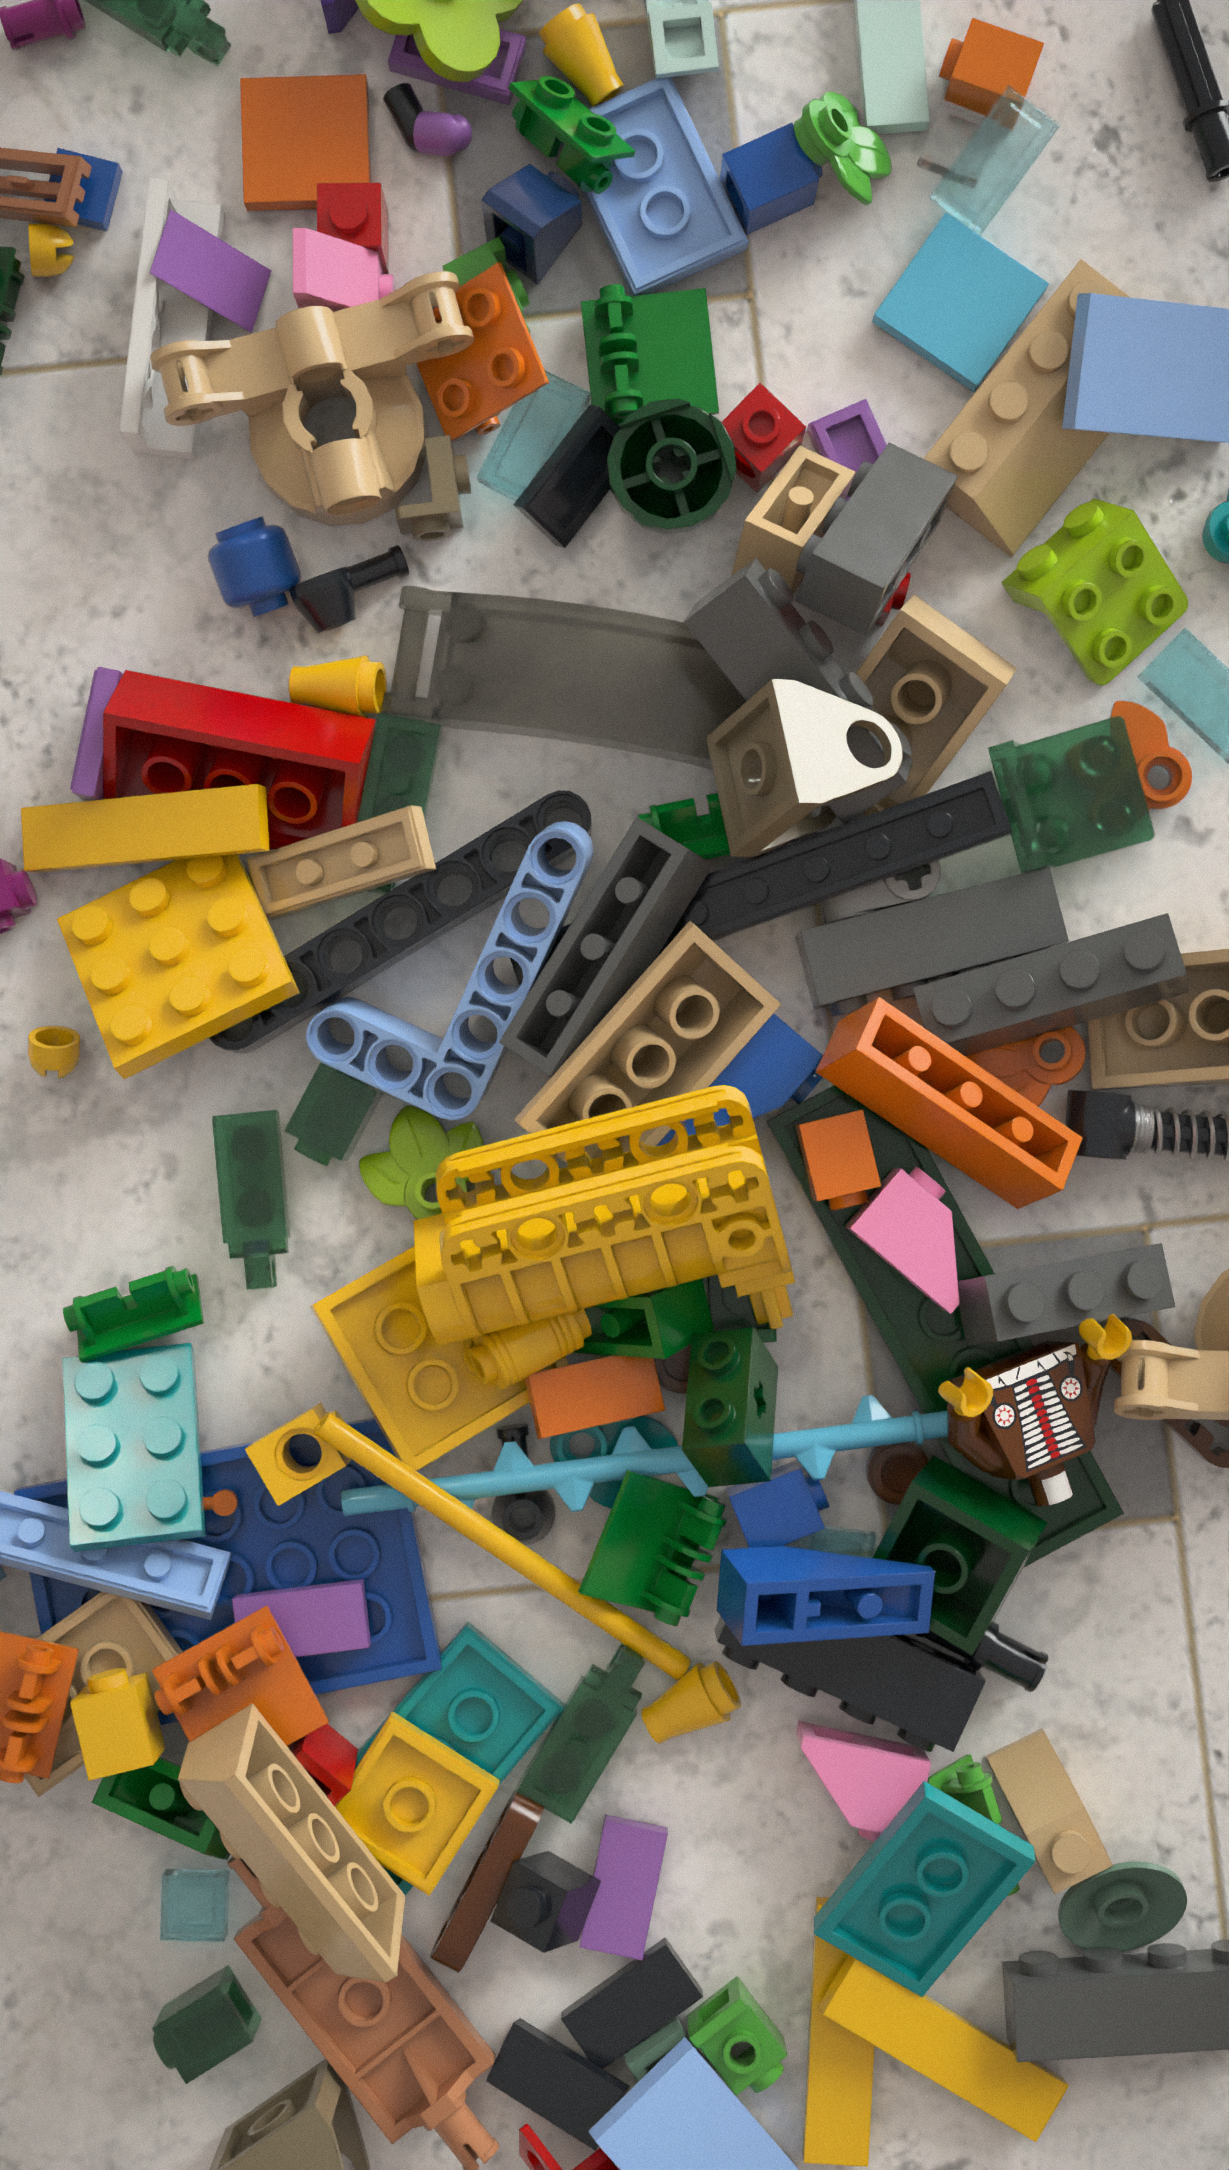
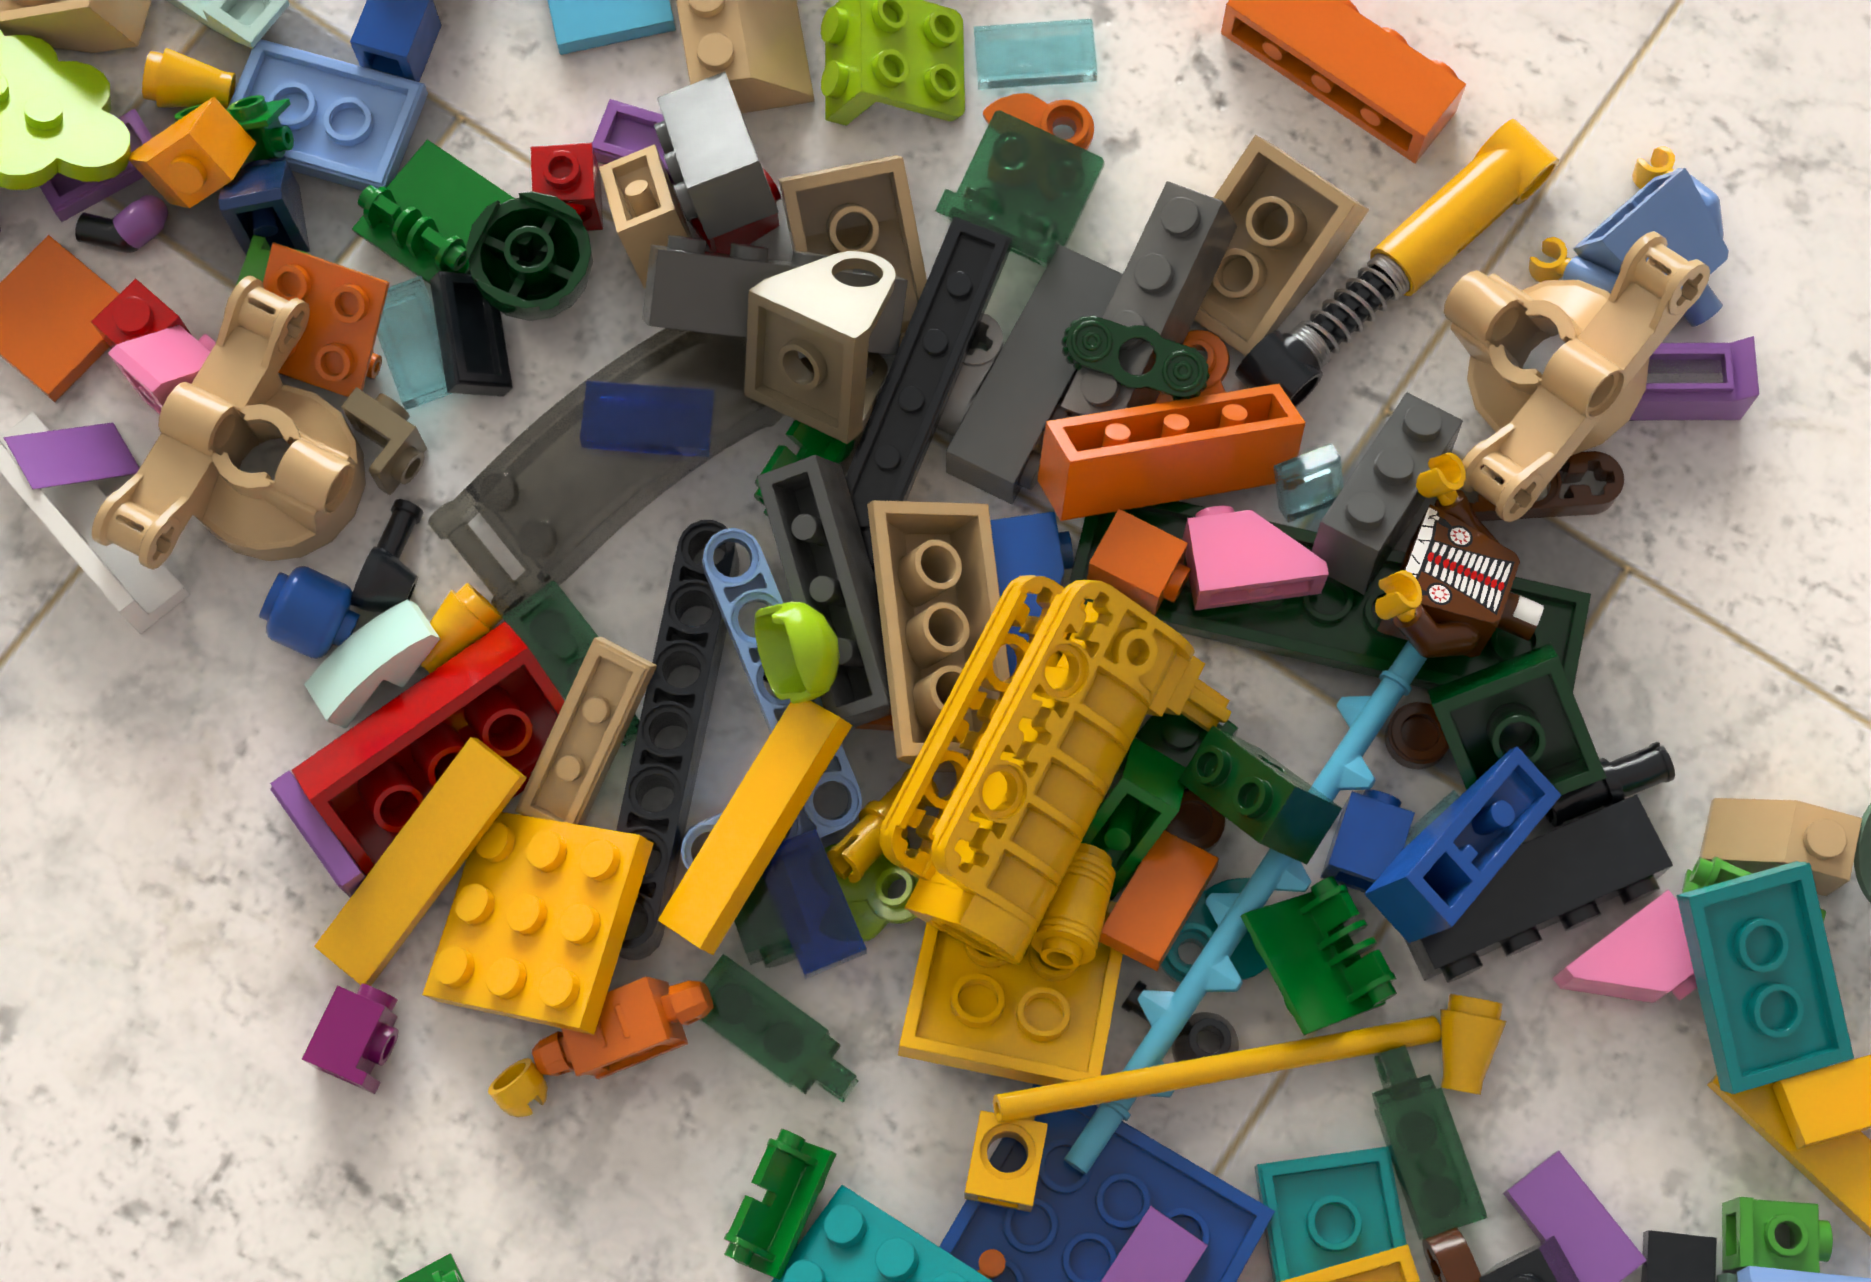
camera: 45 degrees left, 15 degrees down
none -> light orange slope [128,97,256,208]
none -> light aqua slope [304,599,440,729]
none -> orange piece [532,976,714,1080]
none -> clear blue tile [580,380,715,457]
none -> yellow tile [658,701,853,955]
none -> lime hair [754,602,840,704]
none -> clear blue tile [762,828,867,979]
none -> yellow pin [826,767,939,883]
none -> dark green piece [1061,315,1209,401]
none -> clear light blue tile [1274,443,1344,523]

